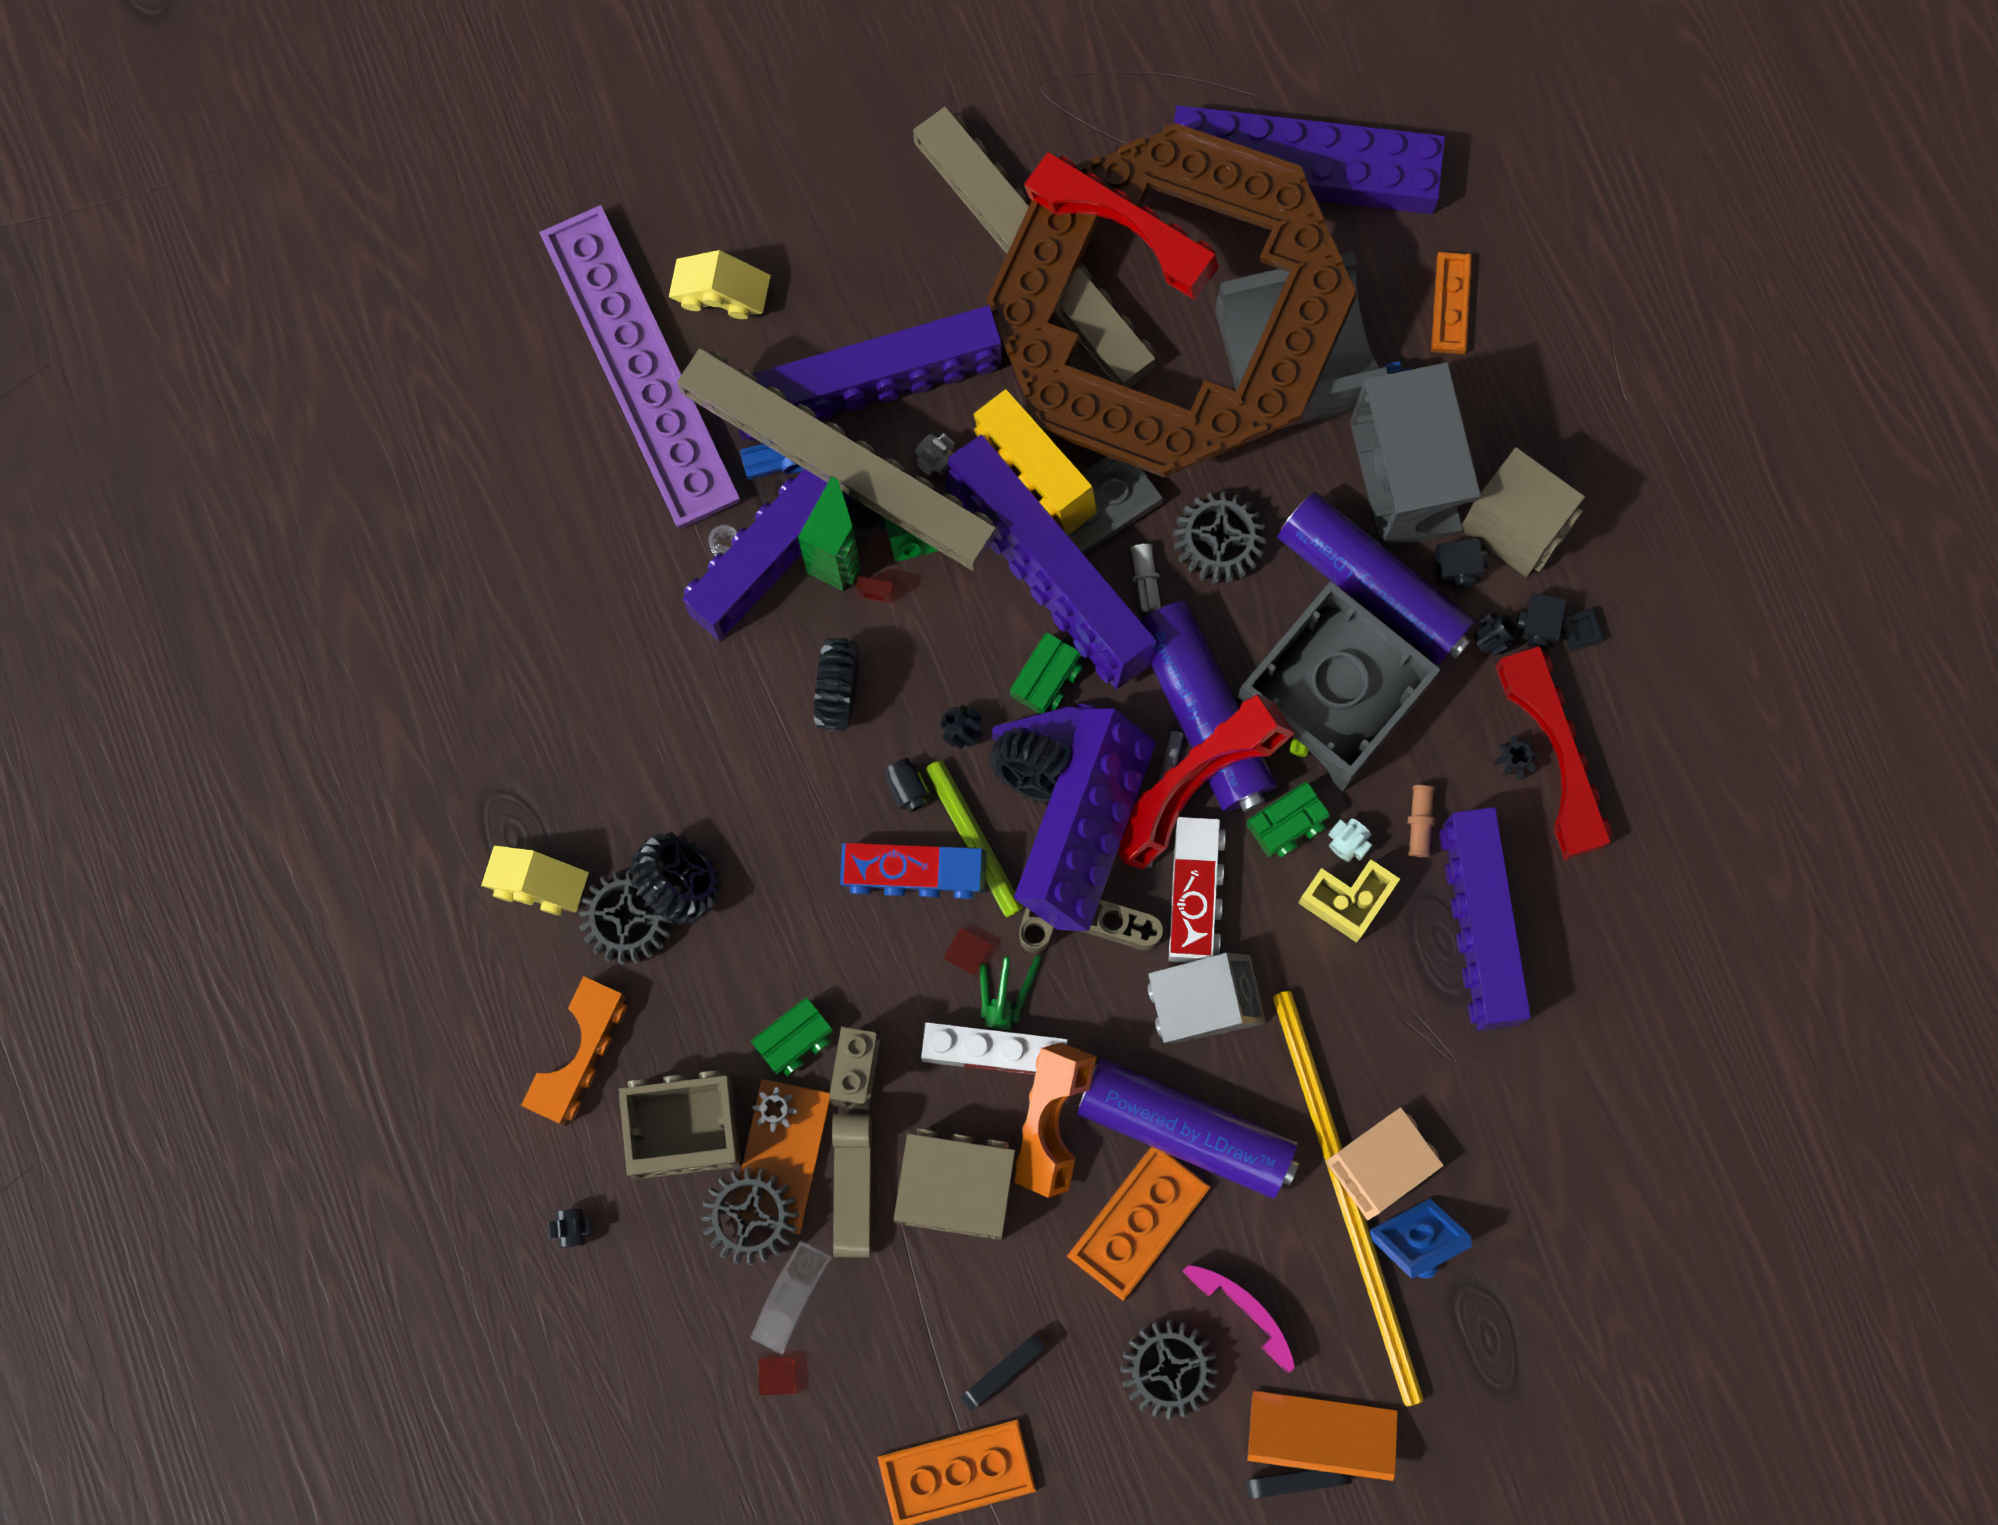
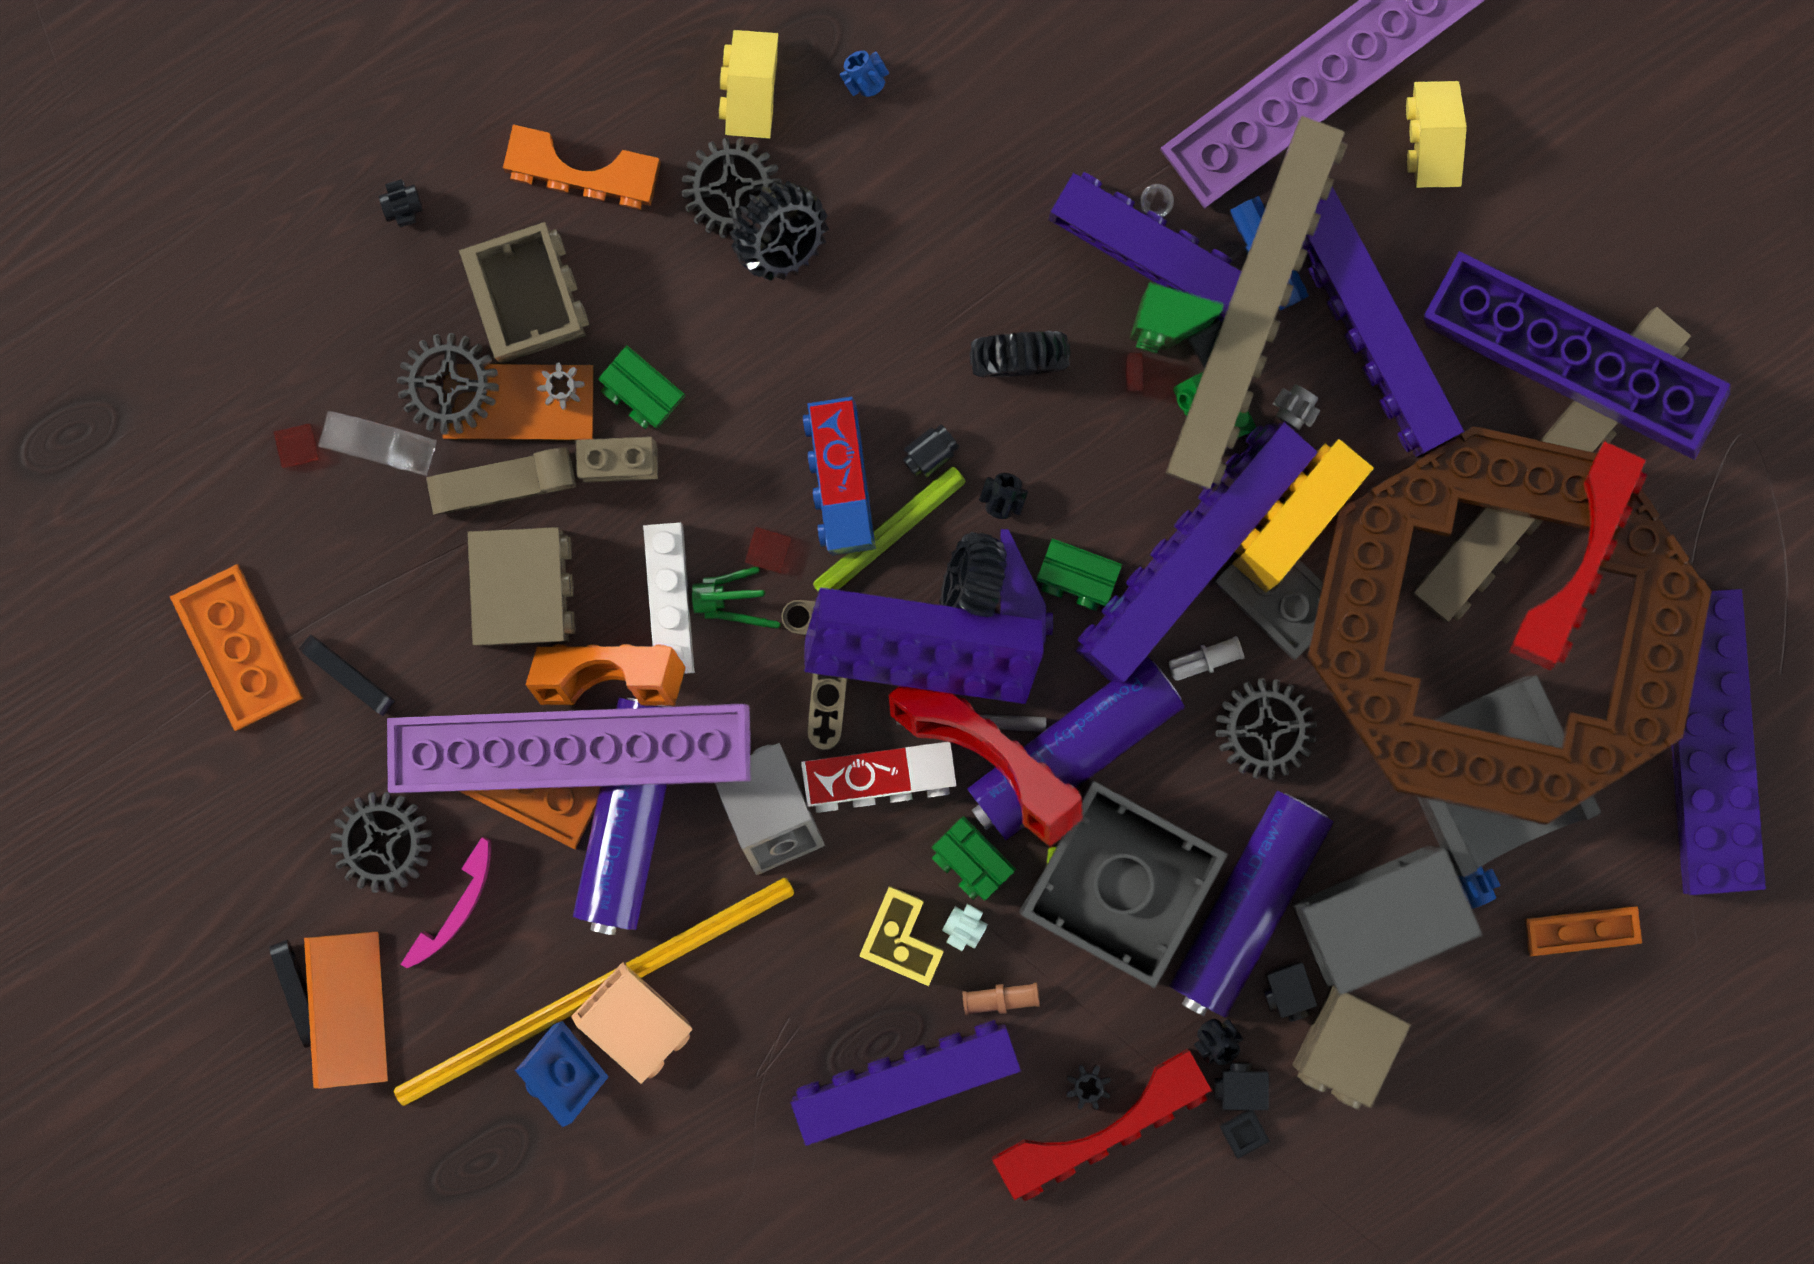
camera: 80 degrees right, 10 degrees up
none -> medium lavender plate [387,704,751,794]
none -> blue gear [840,51,889,97]
none -> dark purple brick [1424,251,1731,460]

